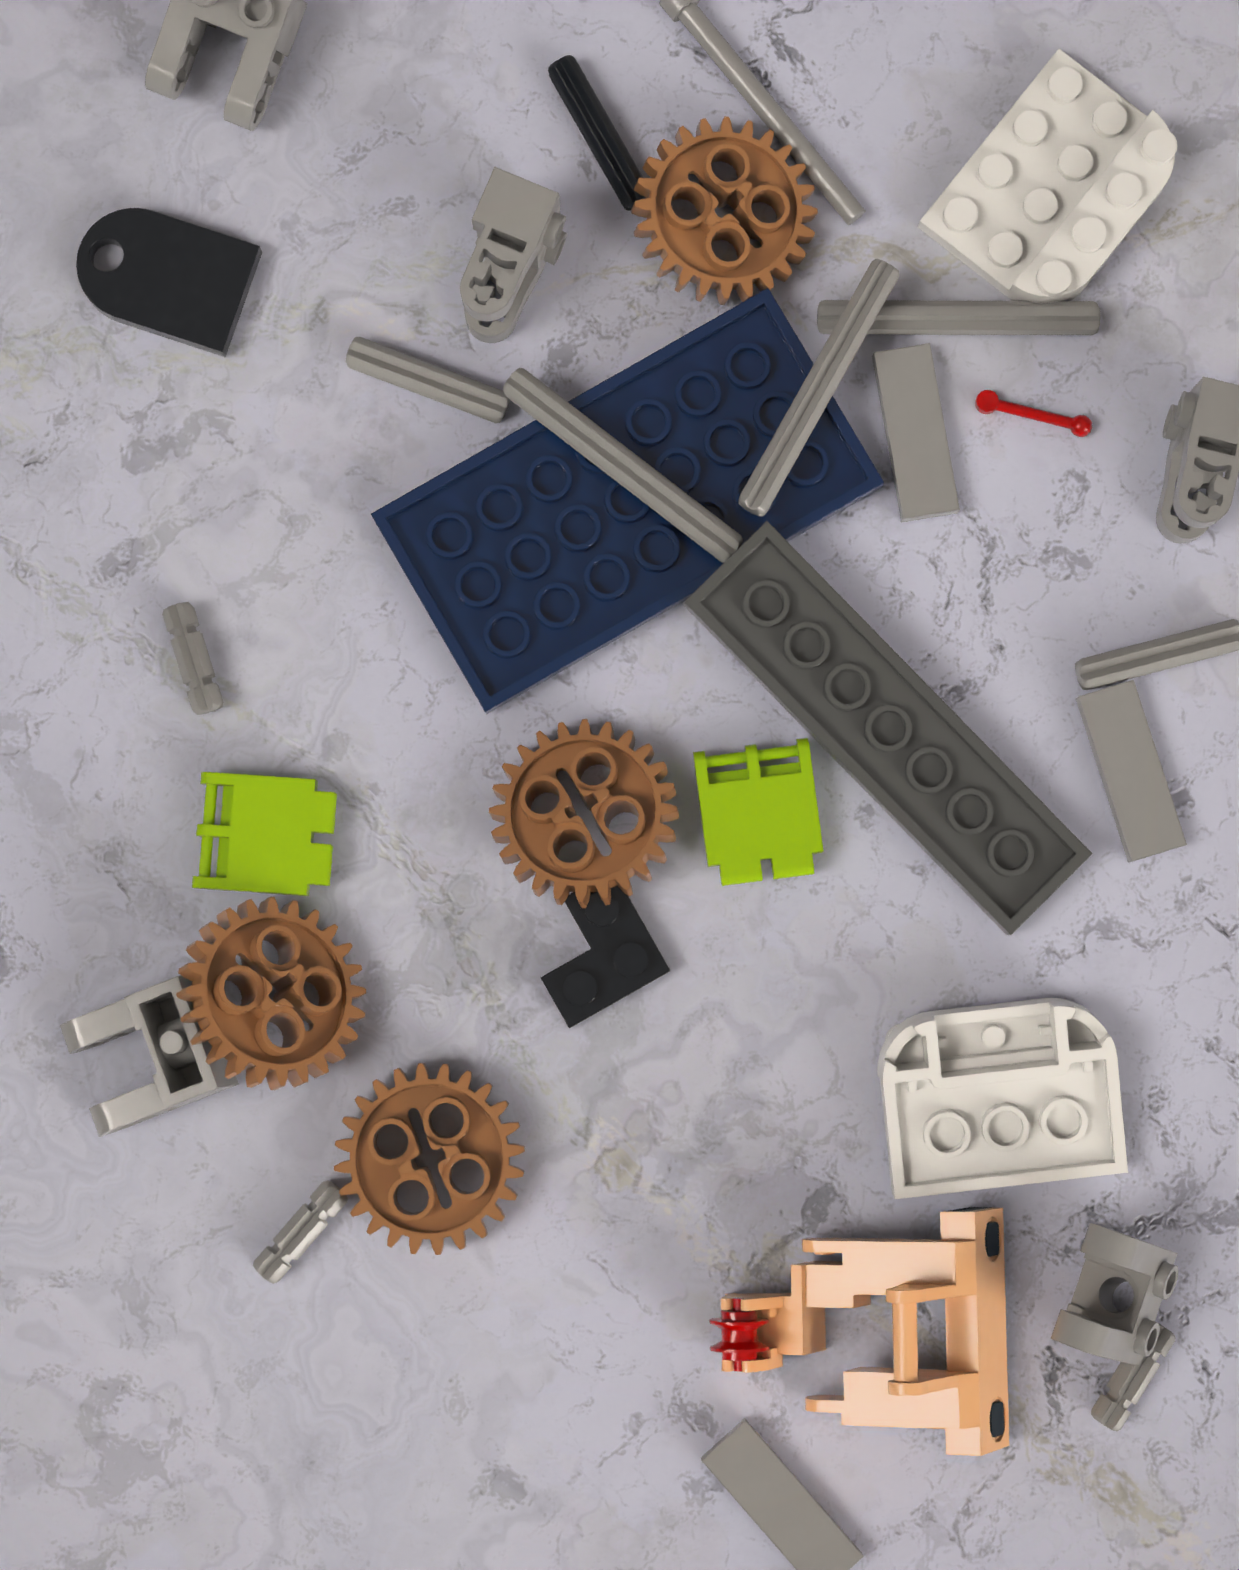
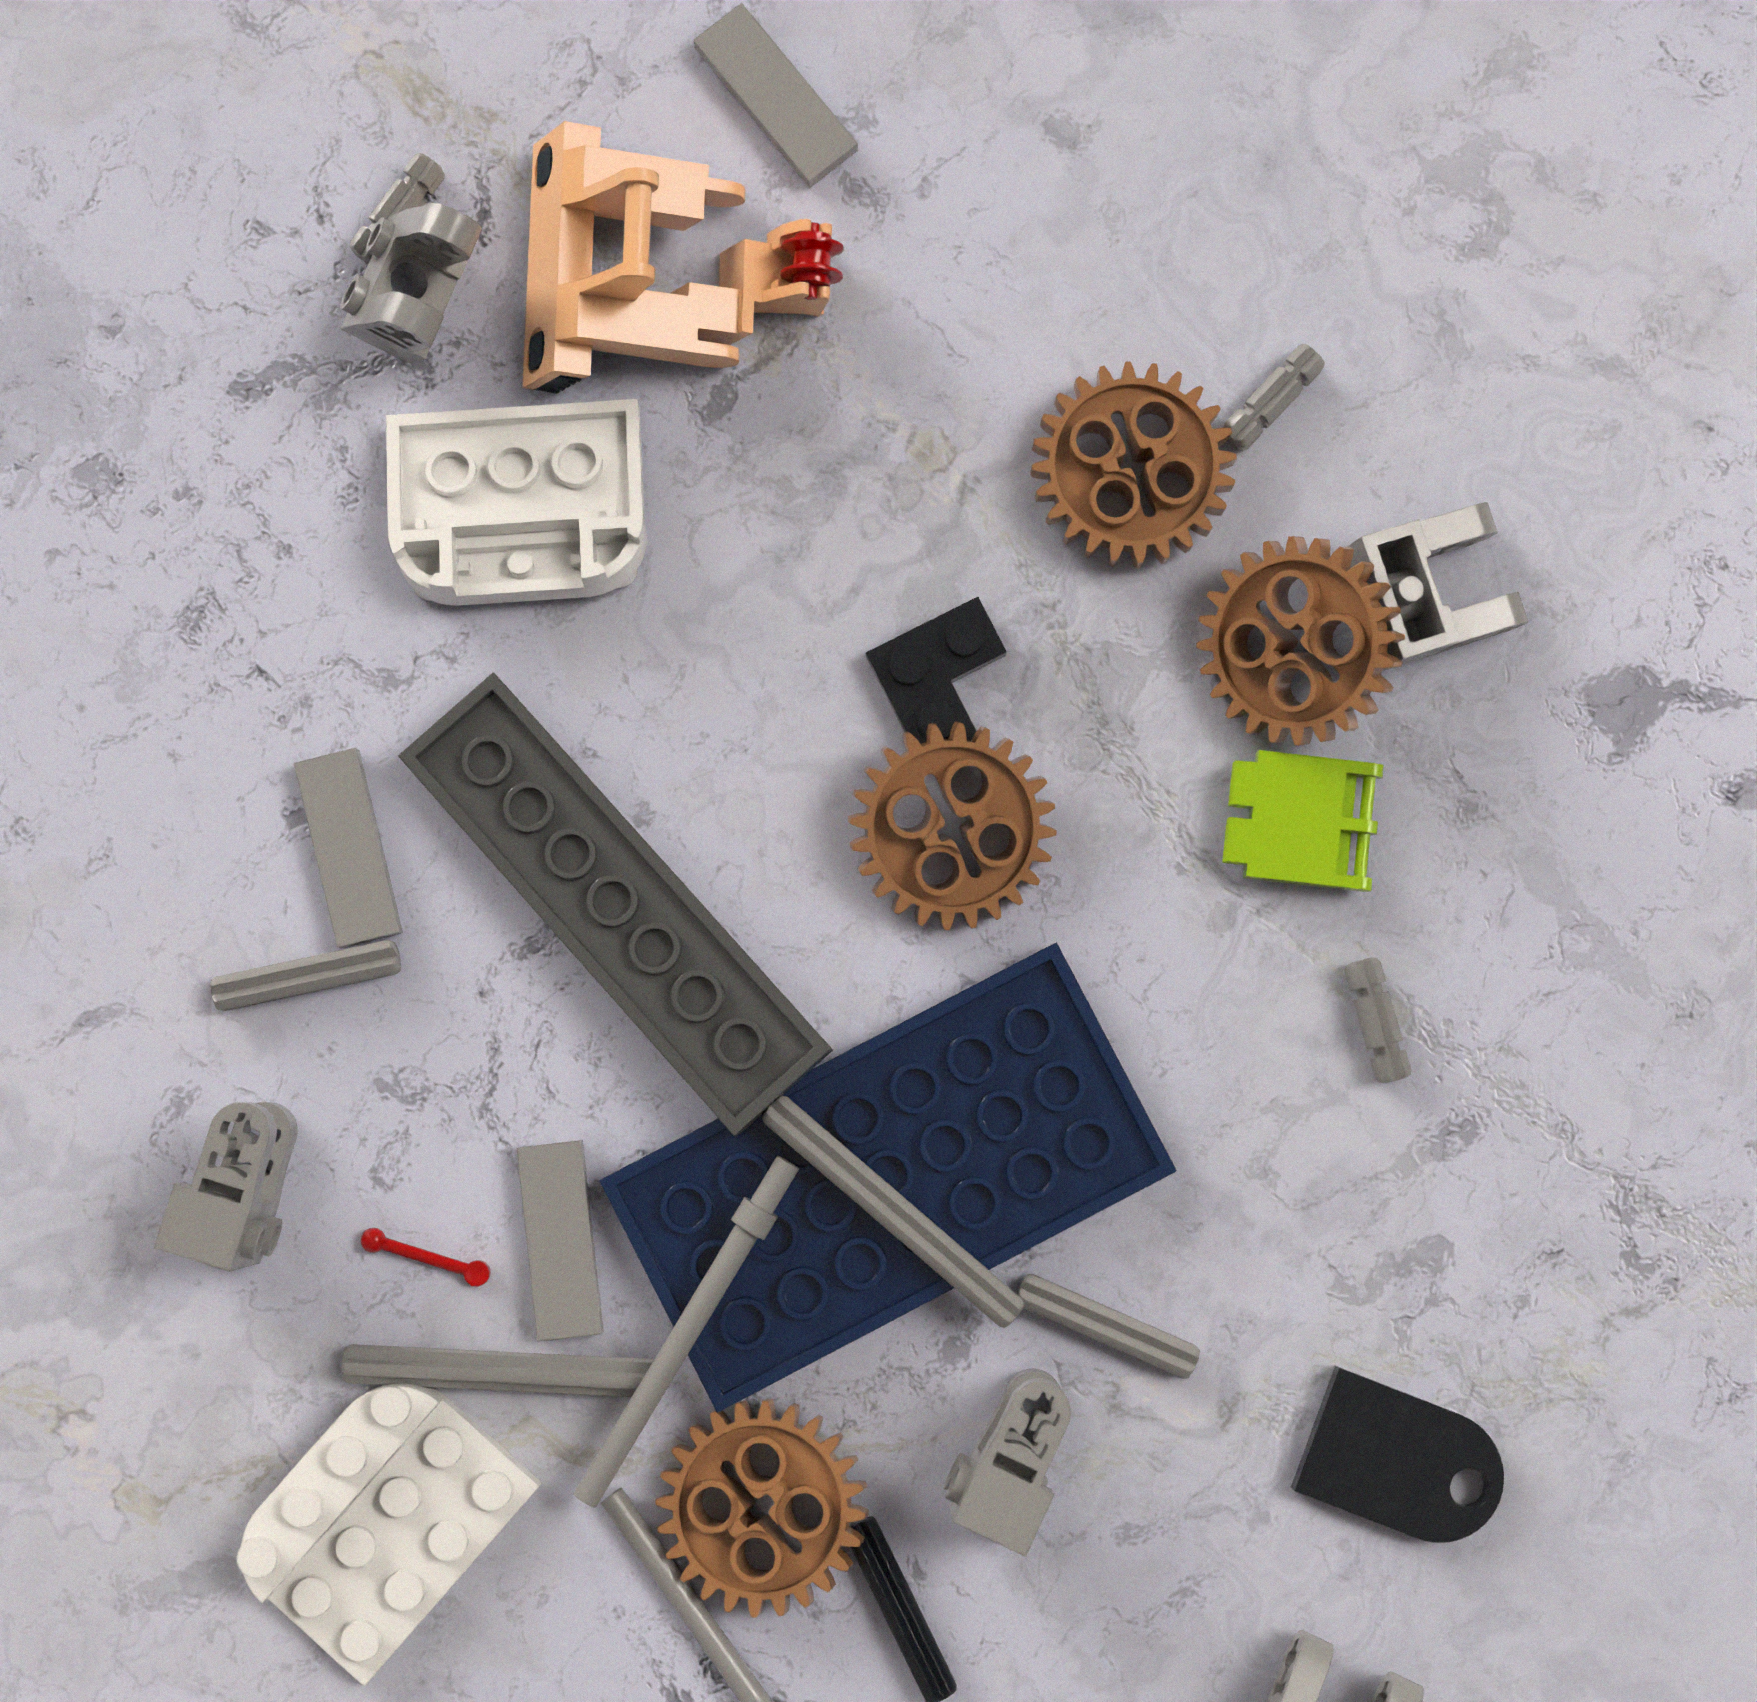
camera: 175 degrees left, 0 degrees up
lime plate [693,738,824,886] -> none
light grey axle [738,259,899,517] -> none
none -> light grey bar [574,1155,799,1507]

